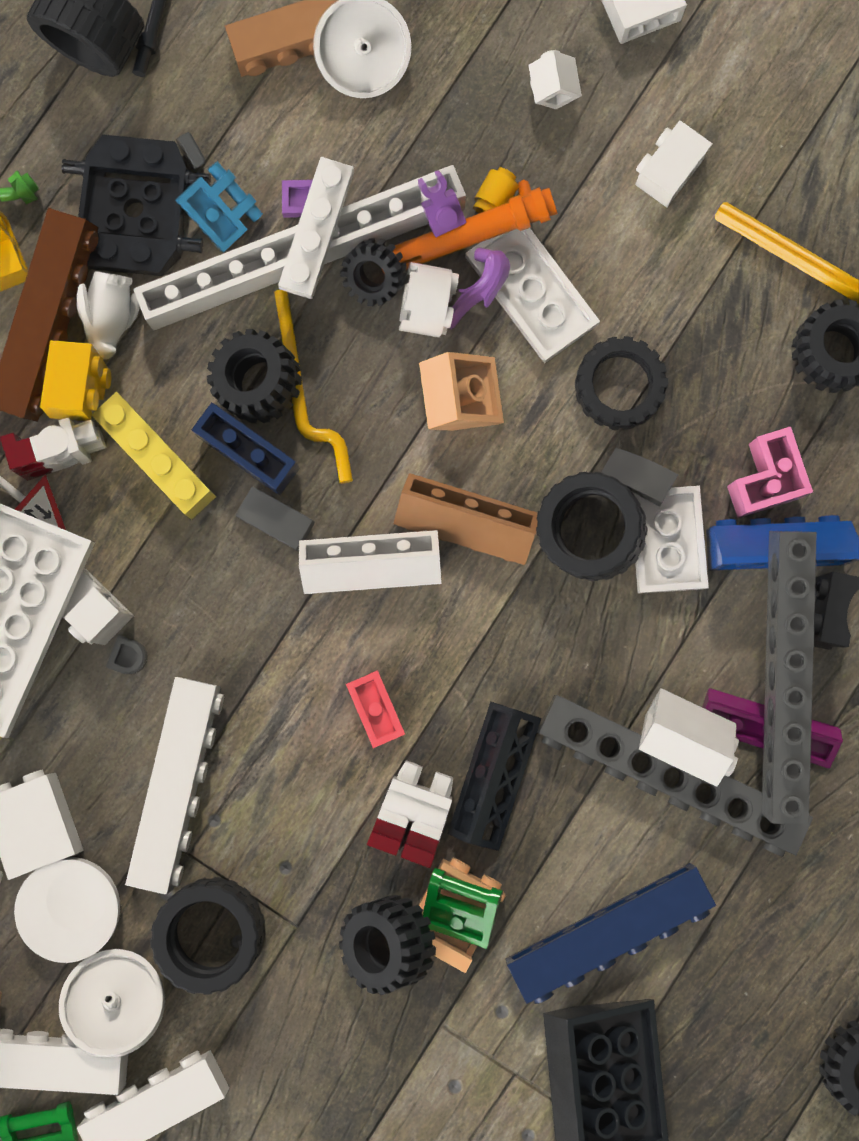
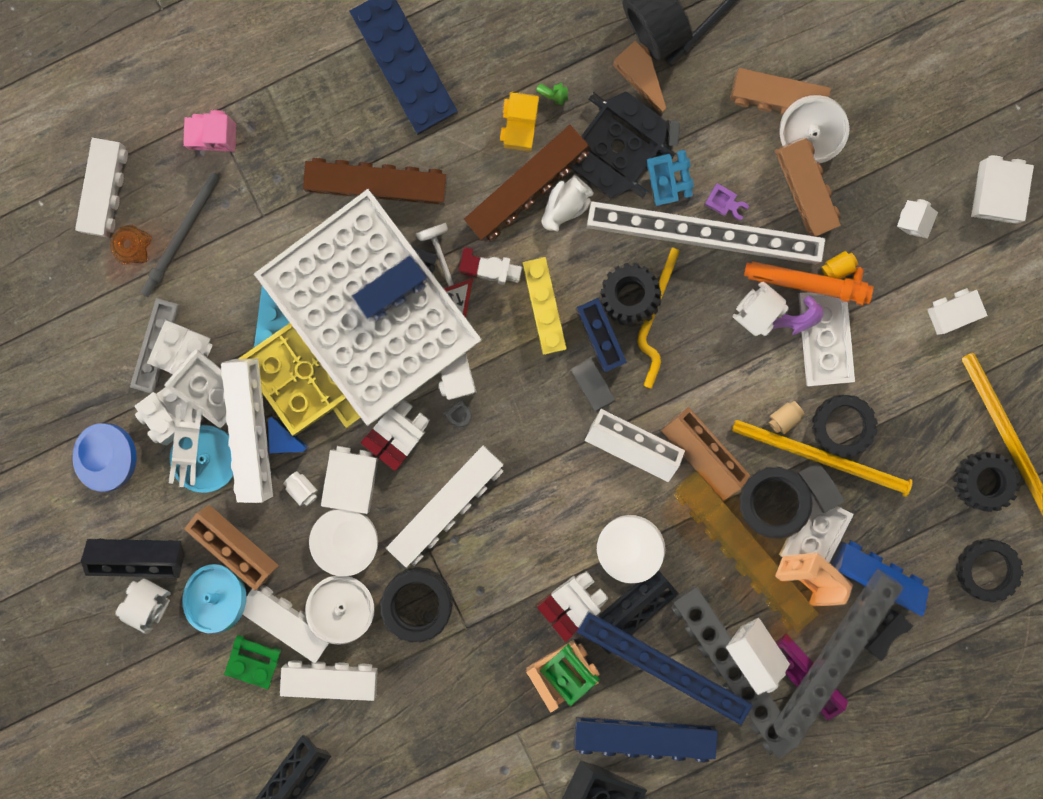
camera: 30 degrees right, 5 degrees up
yellow brick [40,340,112,421] -> none
white plate [278,157,354,299] -> none
black tyre [339,895,436,995] -> none
black tyre [340,238,407,306] -> none
coral plate [346,670,405,748] -> none
medium lavender plate [418,170,467,237] -> none
light nougat slope [419,352,504,431] -> none
bright pink brick [727,427,813,518] -> none
none -> white hips [360,399,430,471]
none -> dark blue tile [577,611,753,726]
none -> white piece [597,515,665,583]
none -> medium nougat slope [613,41,666,116]
none -> clear yellow brick [673,470,819,632]
none -> yellow axle [732,420,912,497]
none -> tan brick [769,401,805,434]
none -> medium nougat brick [775,138,841,237]
none -> light nougat panel [775,553,854,606]

